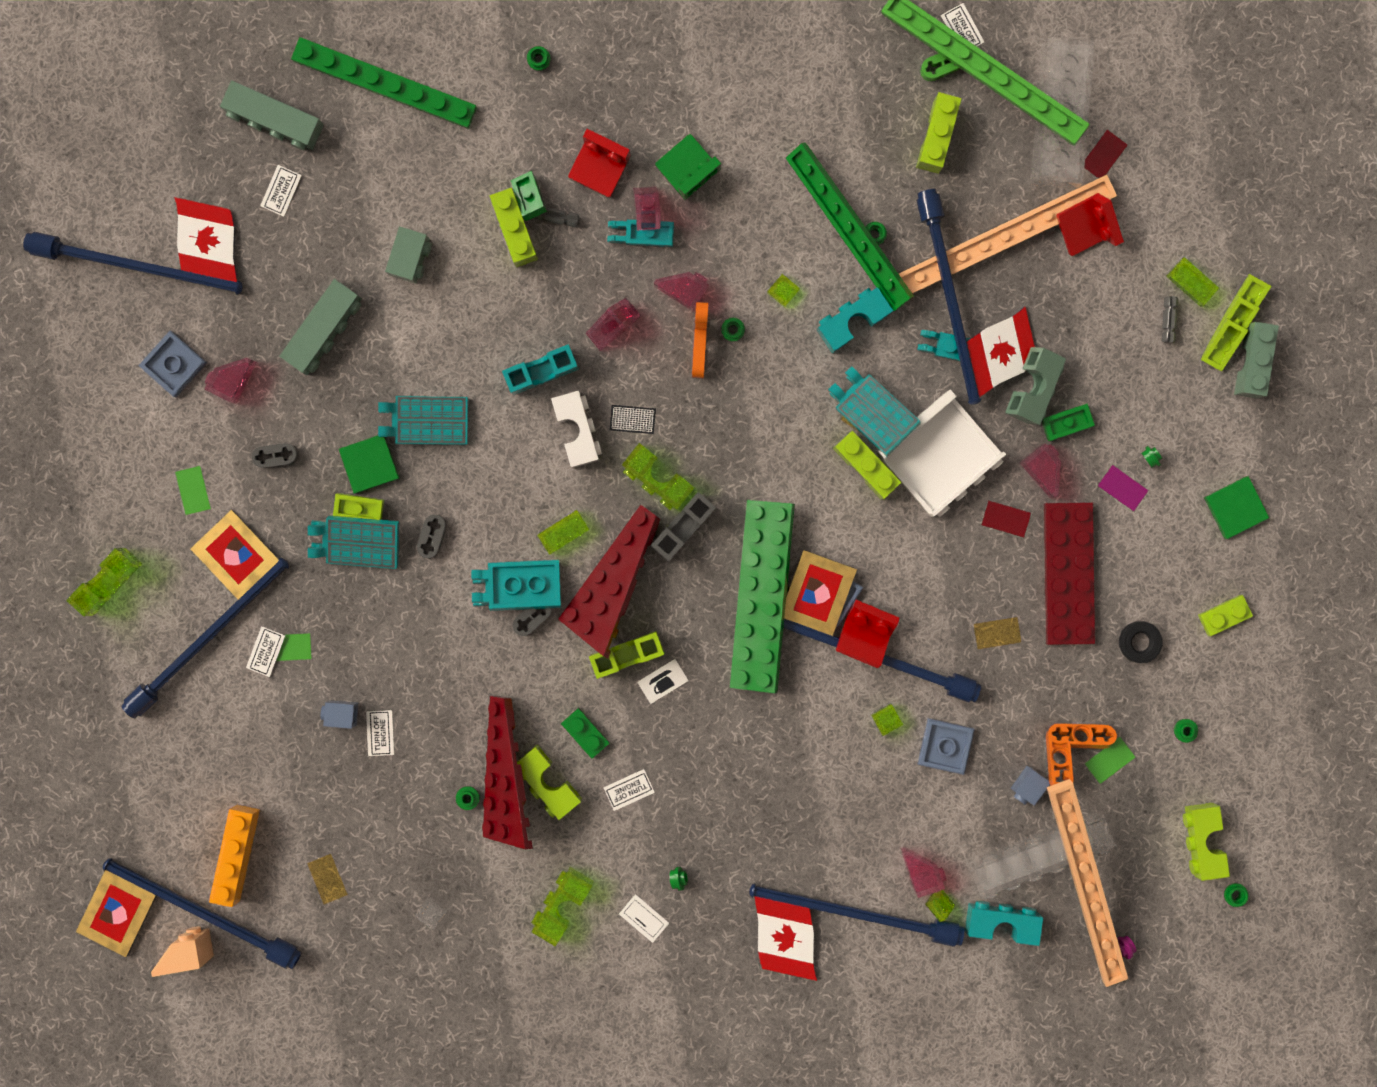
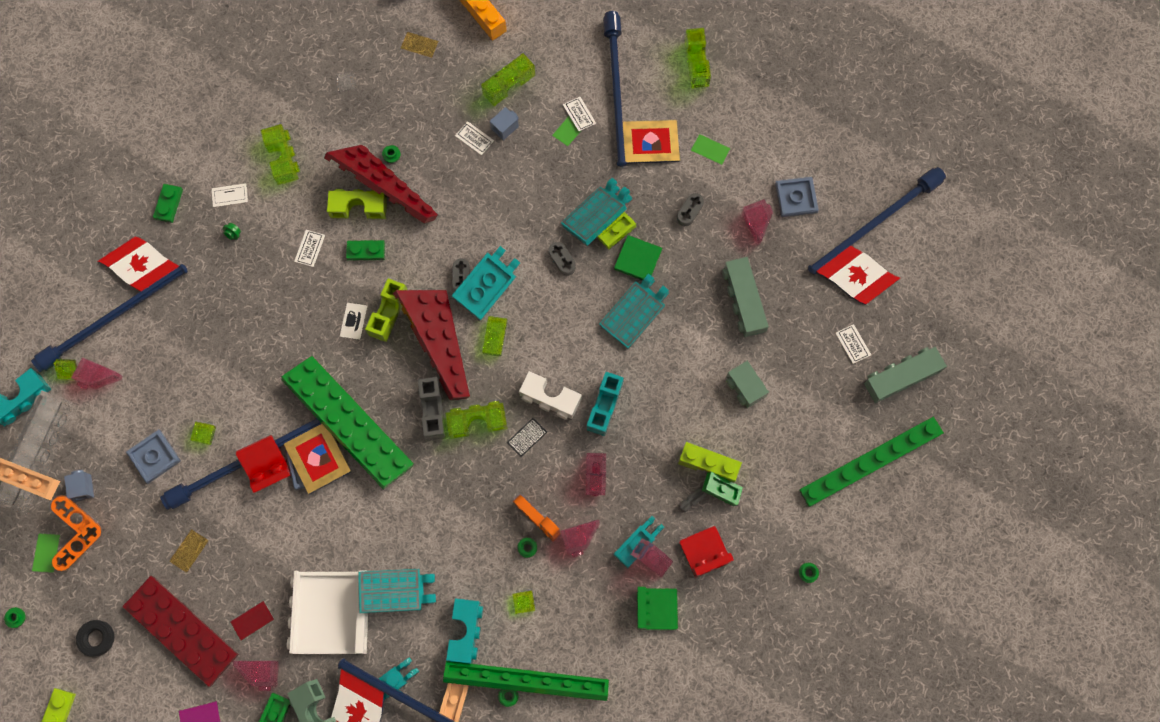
camera: 130 degrees right, 15 degrees down
lime arch [833,431,902,499] -> none
none -> green plate [153,184,183,223]
none -> clear neon green arch [481,53,536,106]

